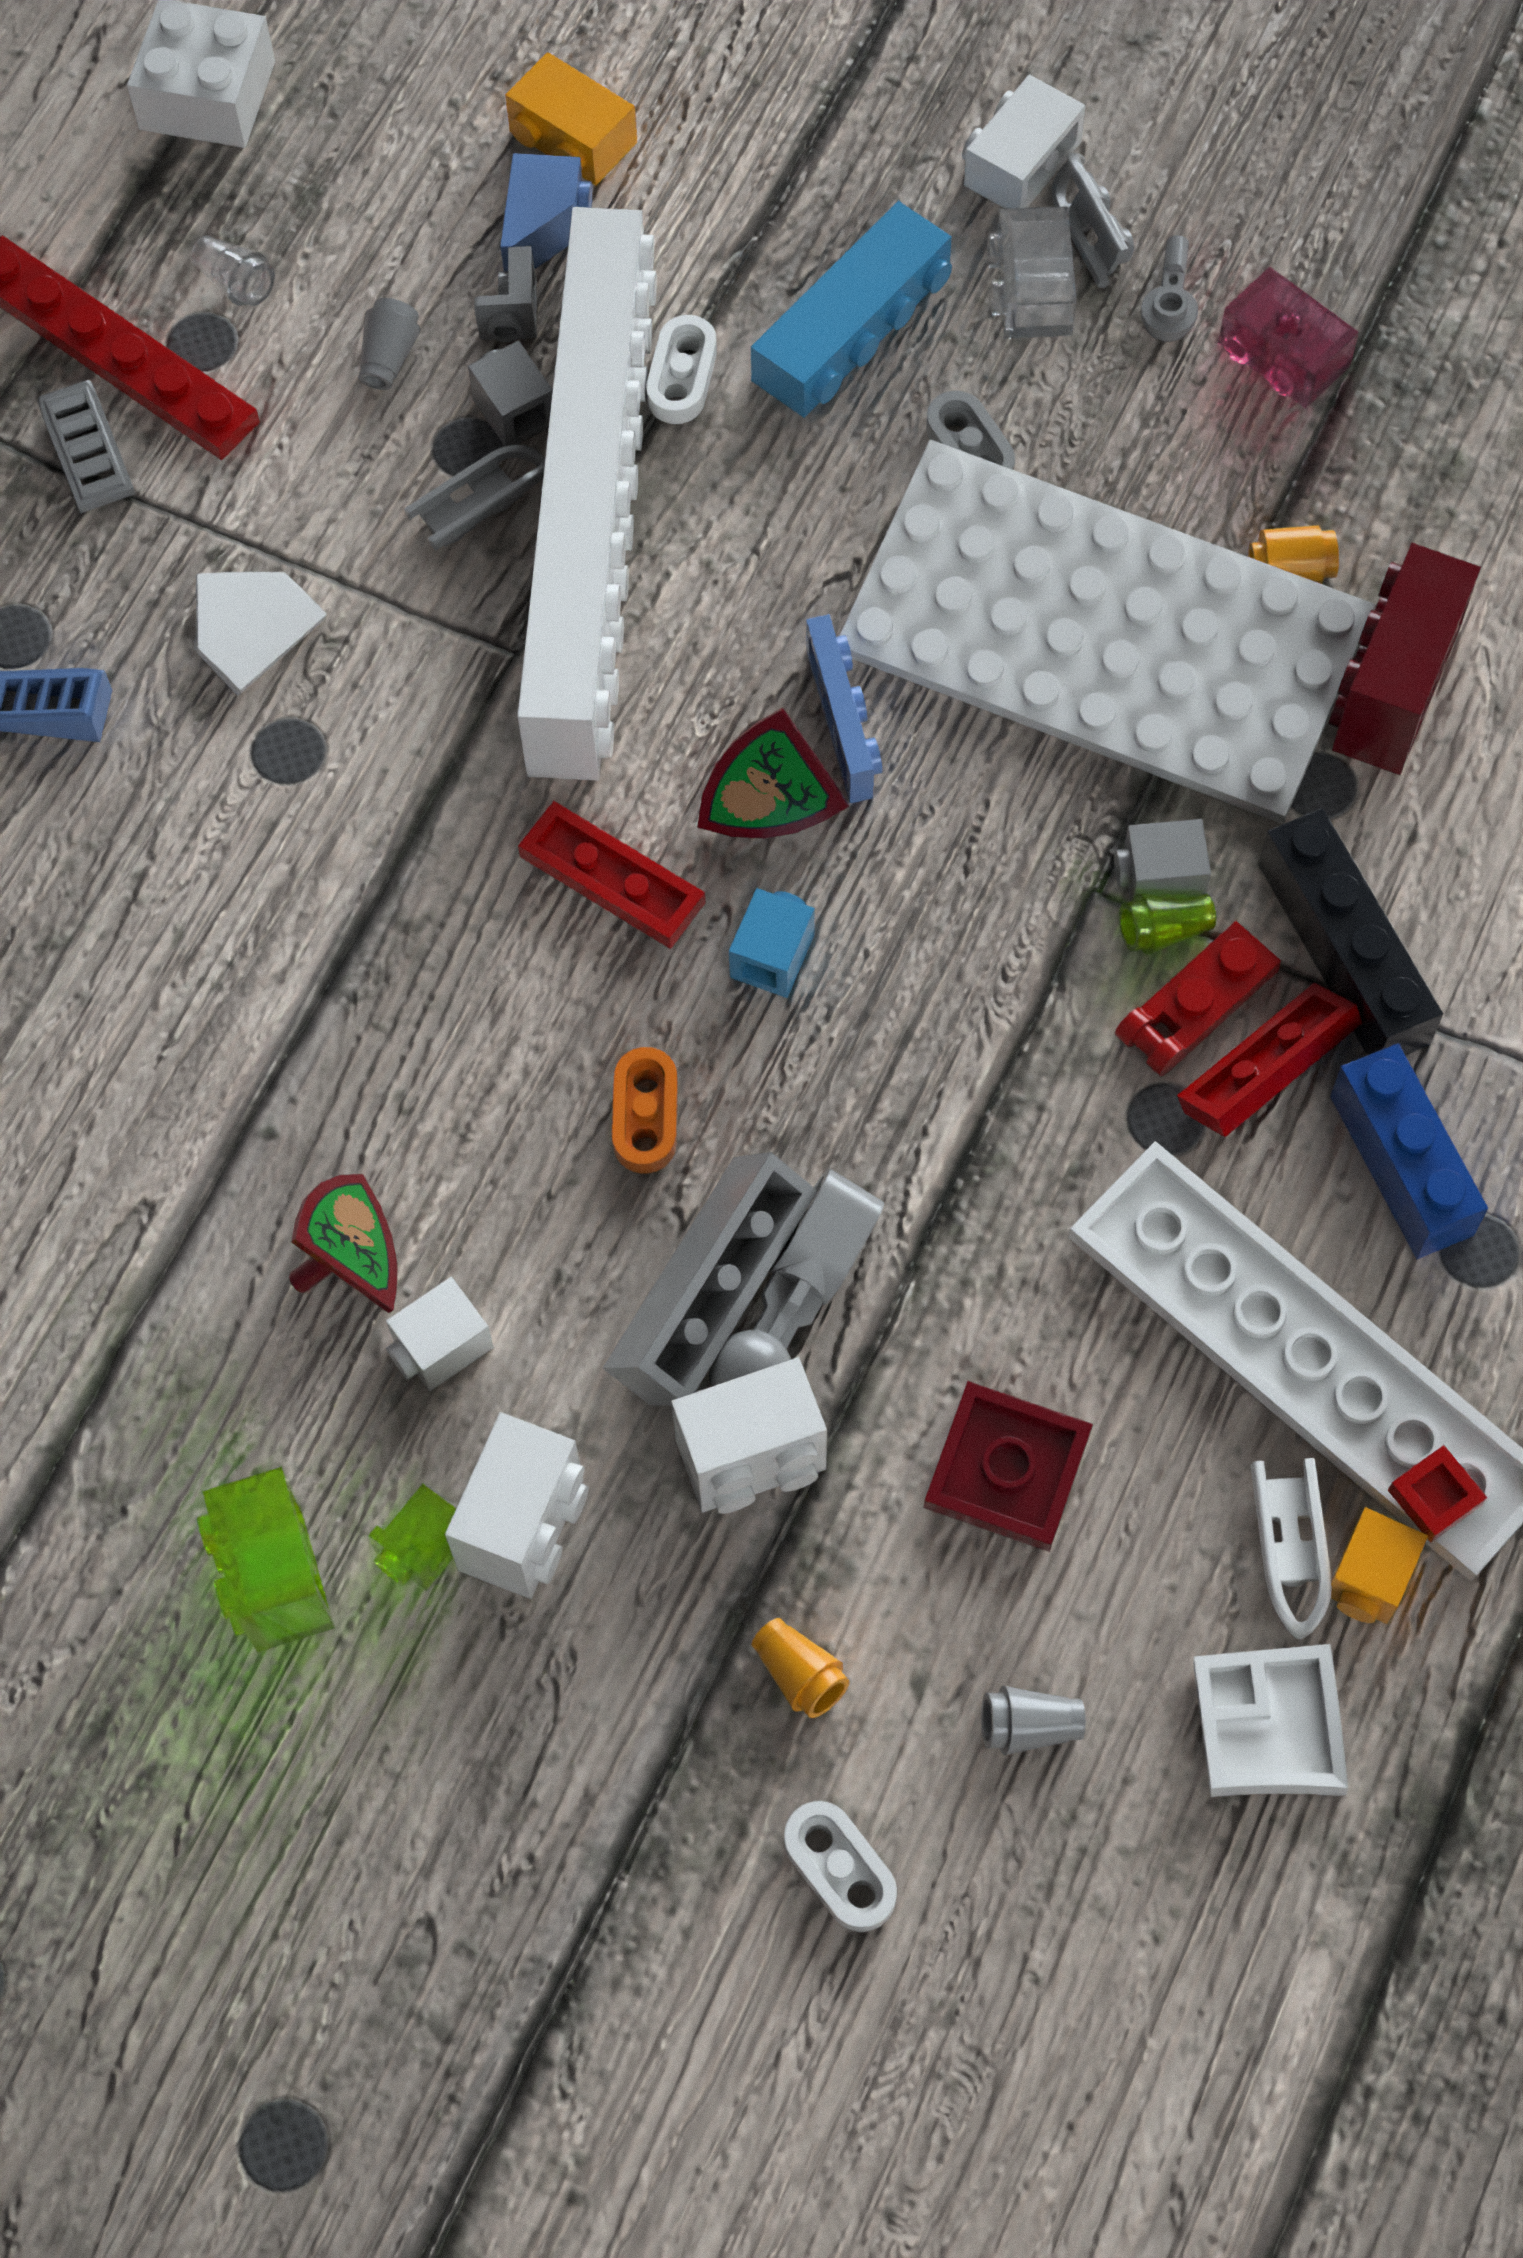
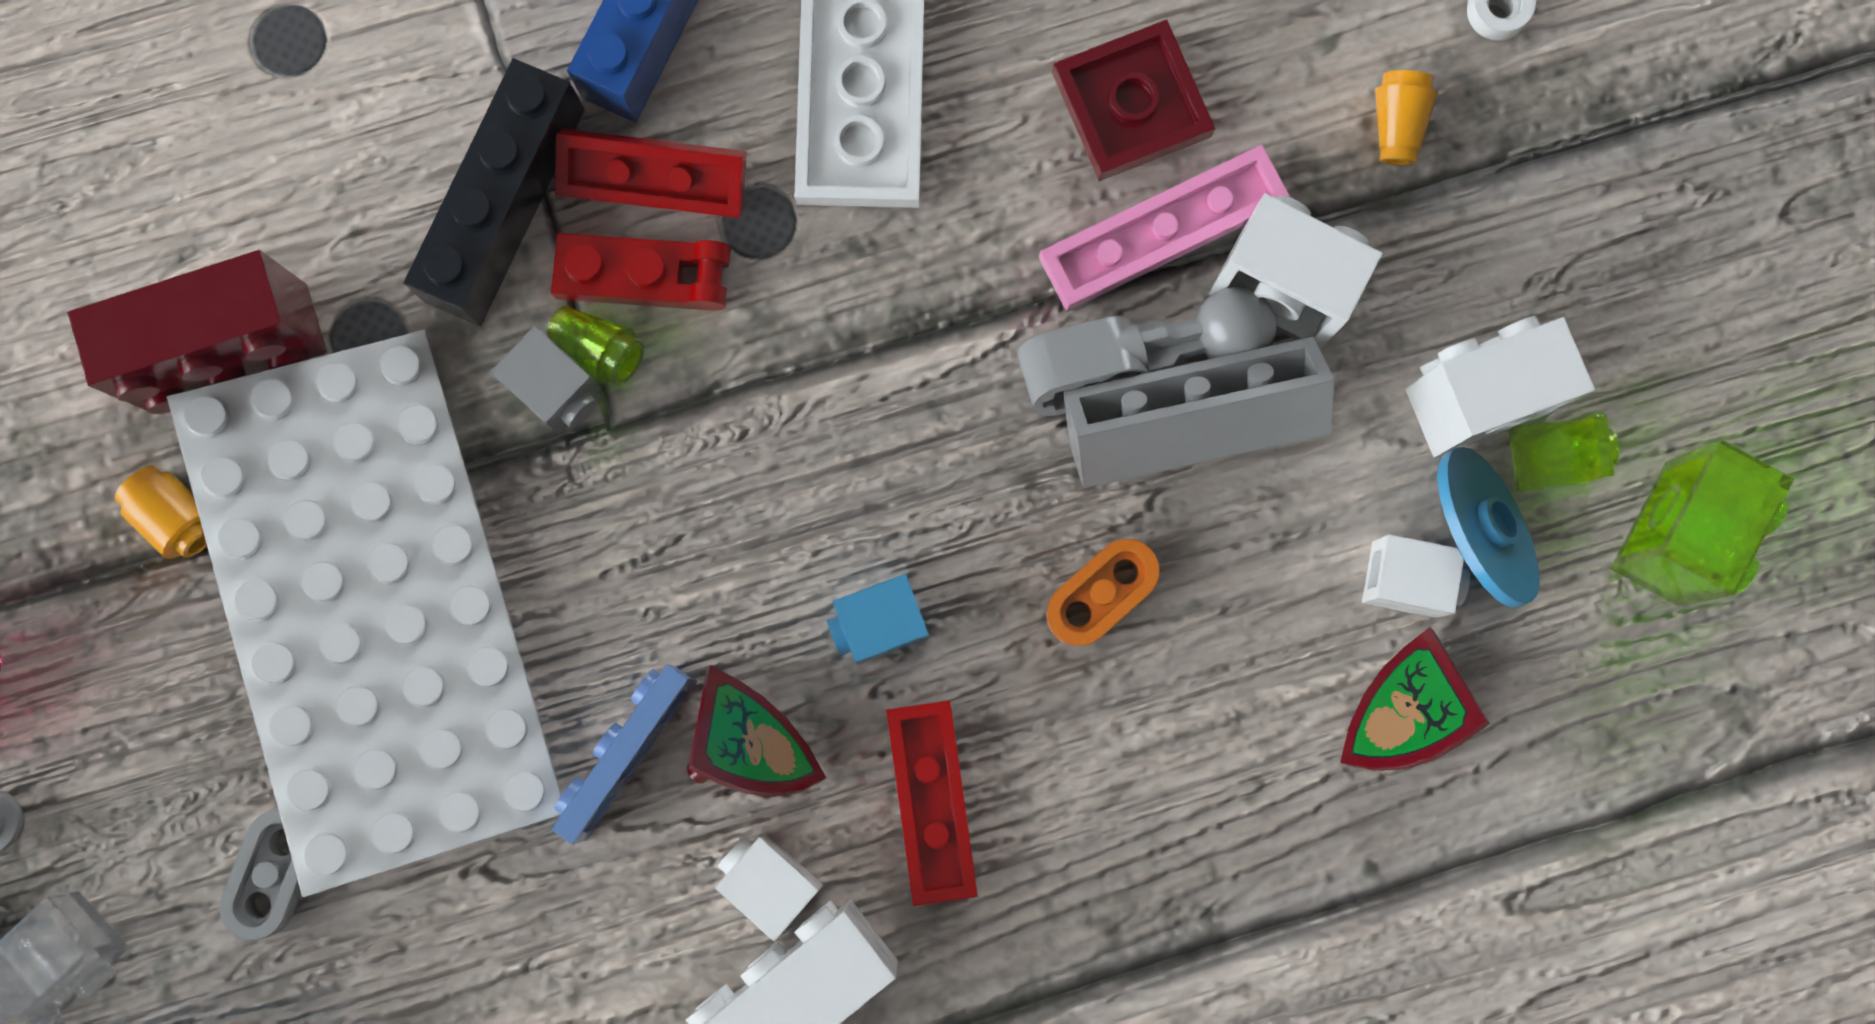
camera: 135 degrees left, 15 degrees up
none -> white brick [715,834,823,942]
none -> bright pink plate [1039,144,1291,312]
none -> dark azure piece [1437,447,1540,608]

